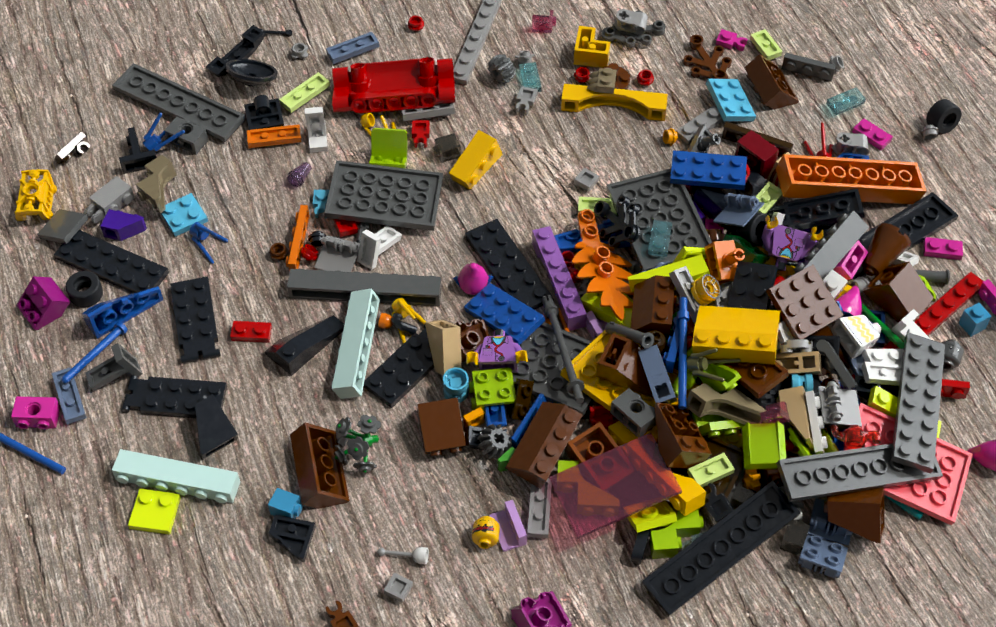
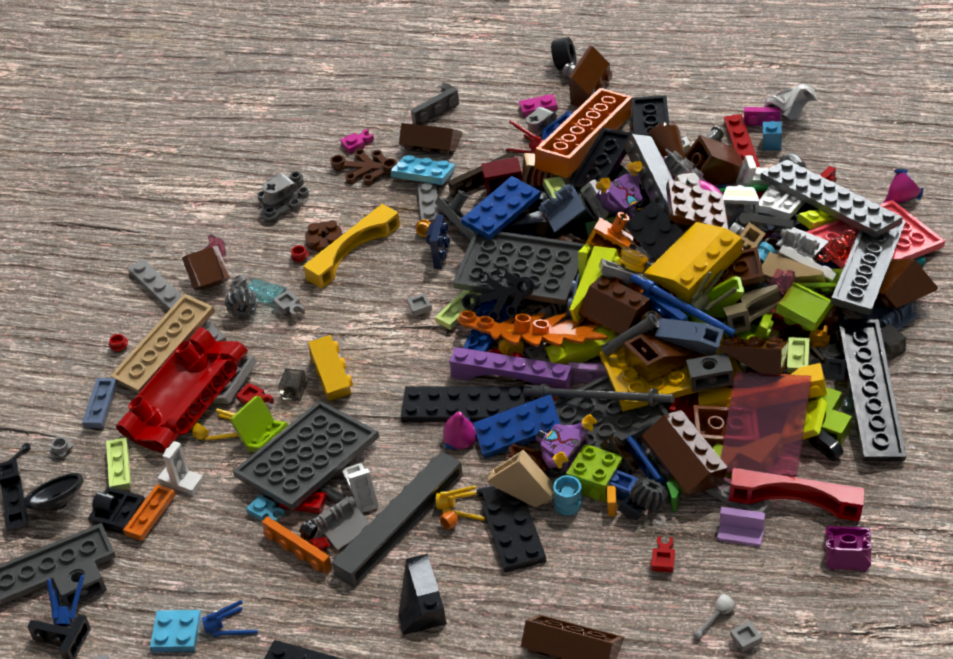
camera: 50 degrees left, 10 degrees down
dark tan arch [136,155,177,213] -> none
red plate [230,321,272,343] -> none
reddish brown plate [269,243,288,260] -> none
clear purple cone [287,162,312,187] -> none
light aqua brick [331,288,380,399] -> none
dark grey plant [334,415,381,473] -> none
black arm [391,313,417,335] -> none
reddish brown slope [416,397,466,457] -> none
yellow head [472,516,500,549] -> none
yellow brick [573,26,610,68] -> none
dark tan plate [587,68,617,94] -> none
red plate [637,70,654,86] -> none
clear light blue plate [648,220,673,257] -> none
yellowish green plate [750,29,782,60] -> none
sand blue hinge [798,534,848,578] -> none
clear light blue plate [826,88,866,115] -> none
dark pink plate [923,237,963,260] -> none
none -> tan plate [110,293,215,394]
none -> reddish brown slope [182,246,230,290]
none -> dark blue plate [425,215,450,269]
none -> reddish brown slope [568,46,612,107]
none -> red plate [651,536,675,573]
none -> light grey hinge [663,149,705,181]
none -> red arch [728,468,864,522]

